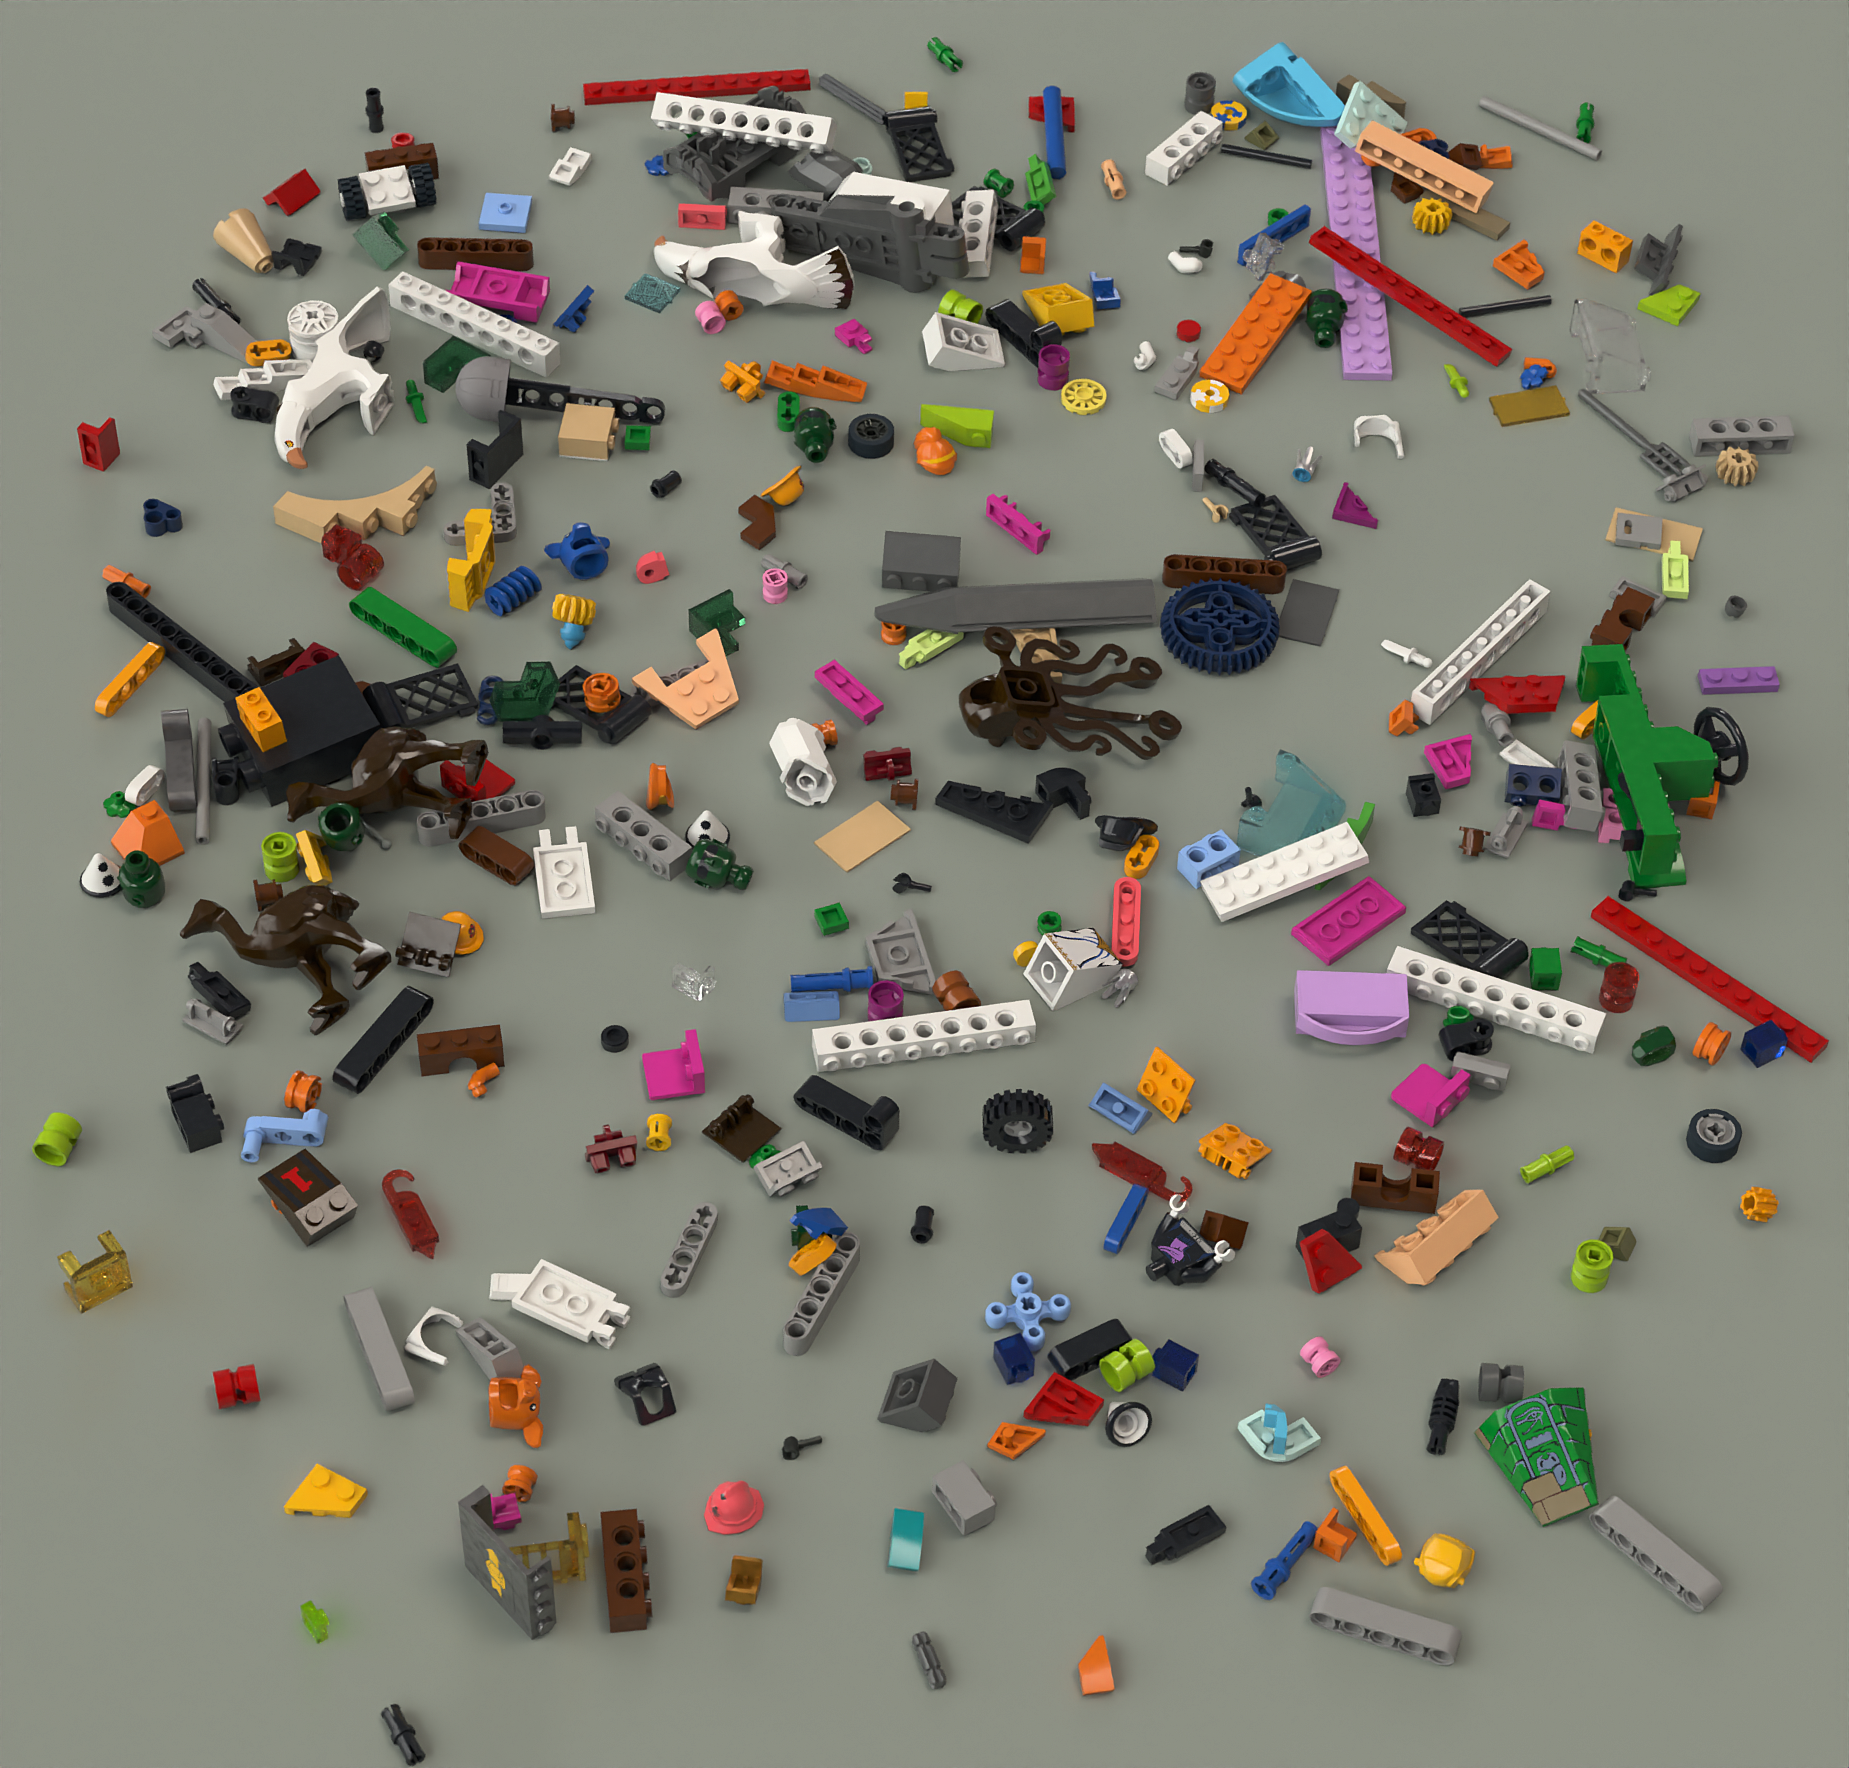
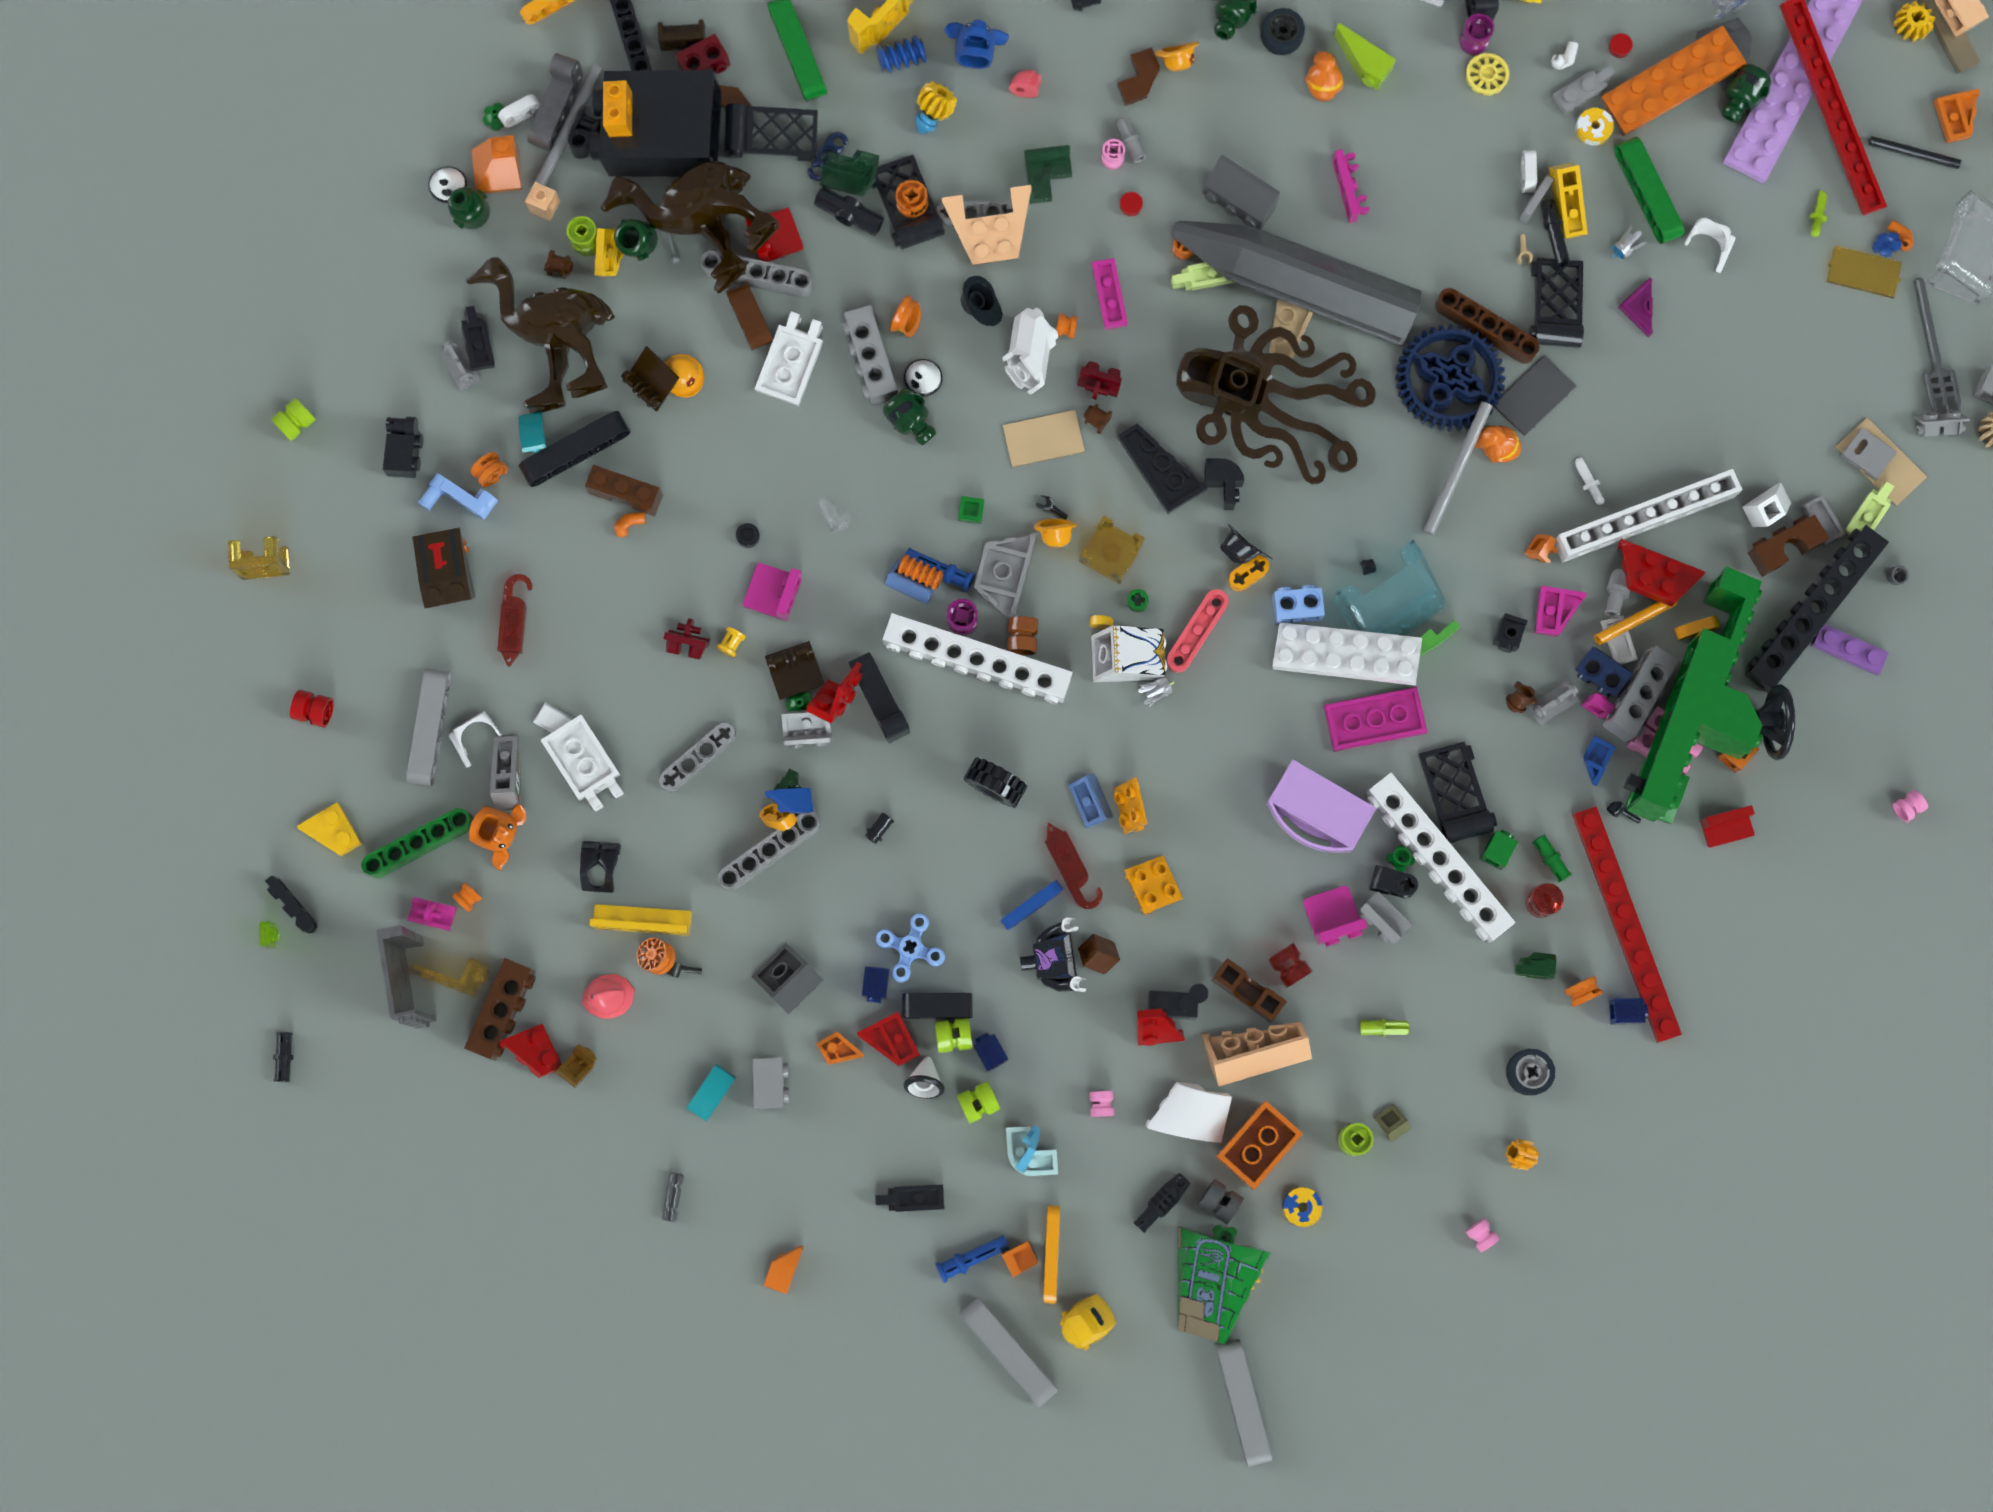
camera: 30 degrees right, 30 degrees up
none -> black hinge [265,875,318,934]
none -> green beam [361,808,474,878]
none -> red wing [499,1023,562,1078]
none -> teal slope [519,411,546,453]
none -> light nougat brick [525,182,560,221]
none -> yellow fence [589,904,692,936]
none -> orange wheel [636,937,676,975]
none -> red bracket [806,662,862,724]
none -> orange piece [898,554,943,590]
none -> lime wheel [956,1081,1001,1124]
none -> black piece [960,276,1003,326]
none -> light orange hat [1034,518,1078,547]
none -> clear yellow panel [1079,515,1145,584]
none -> red tile [1120,192,1143,217]
none -> white slope [1145,1082,1232,1143]
none -> orange brick [1215,1101,1303,1190]
none -> yellow piece [1282,1187,1323,1227]
none -> light grey piece [1423,402,1493,535]
none -> bright pink wheel [1465,1218,1500,1253]
none -> orange hair [1474,425,1522,463]
none -> yellow slope [1549,163,1588,239]
none -> blue slope [1583,736,1616,786]
none -> light orange piece [1594,602,1678,645]
none -> green beam [1614,136,1684,245]
none -> red panel [1700,805,1755,848]
none -> white slope [1742,483,1791,527]
none -> black brick [1745,525,1889,693]

